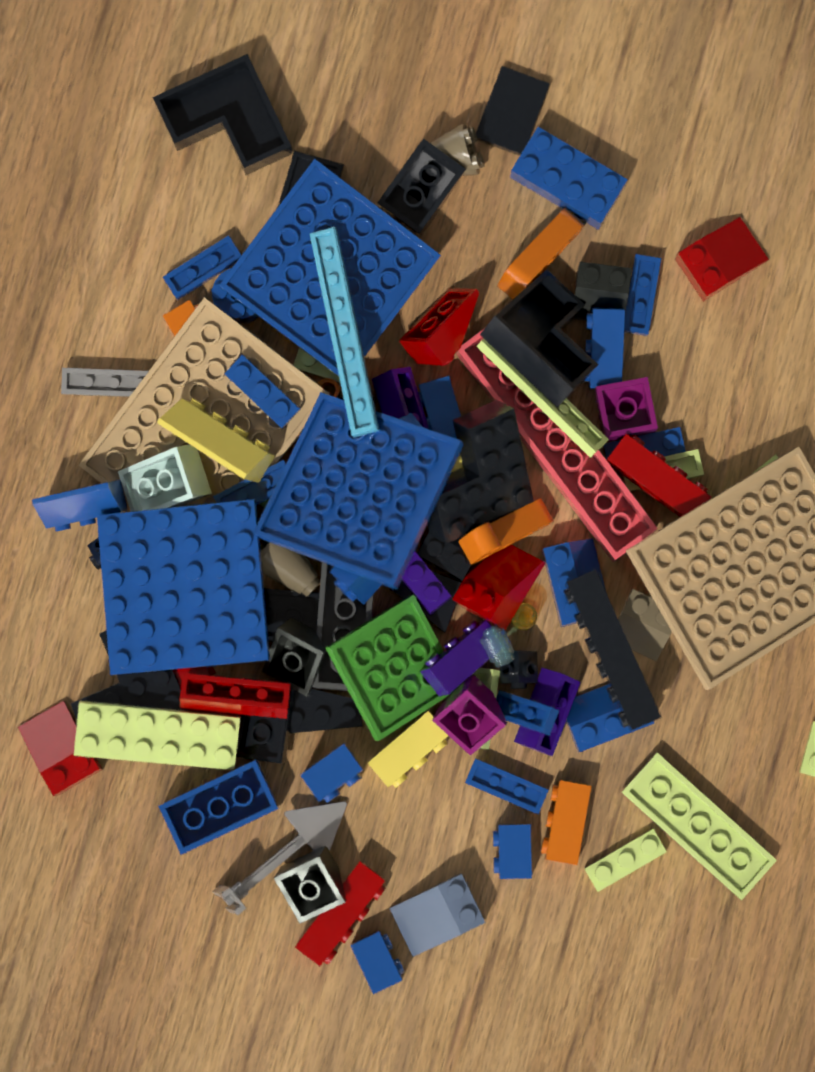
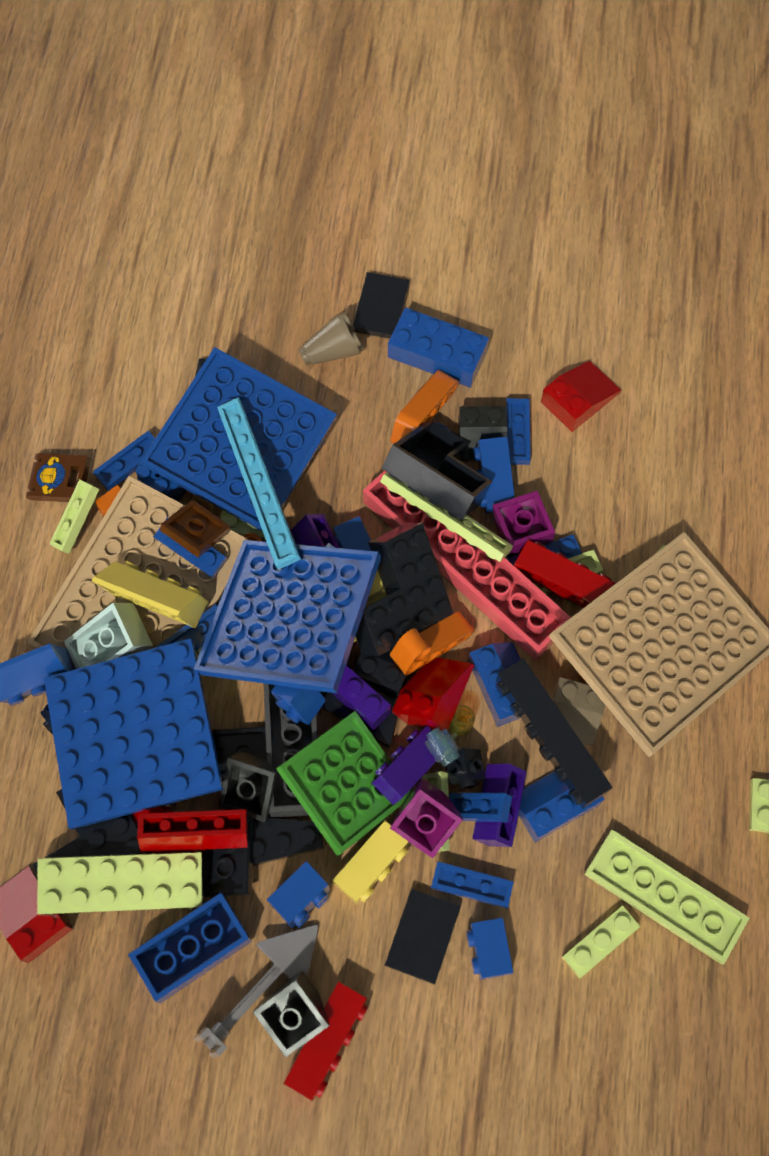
camera: 10 degrees left, 15 degrees down
light grey plate [61,368,149,397] -> none
black piece [153,54,293,175] -> none
dark tan cone [260,540,321,597] -> none
blue brick [350,930,405,995] -> none
black slope [377,138,466,235] -> none
sand blue slope [390,873,485,957] -> none
red slope [399,288,480,366] -> none
orange brick [541,780,591,865] -> none
none -> reddish brown container [26,453,91,502]
none -> yellowish green plate [49,479,99,554]
none -> reddish brown plate [160,500,231,558]
none -> black tile [384,888,461,985]

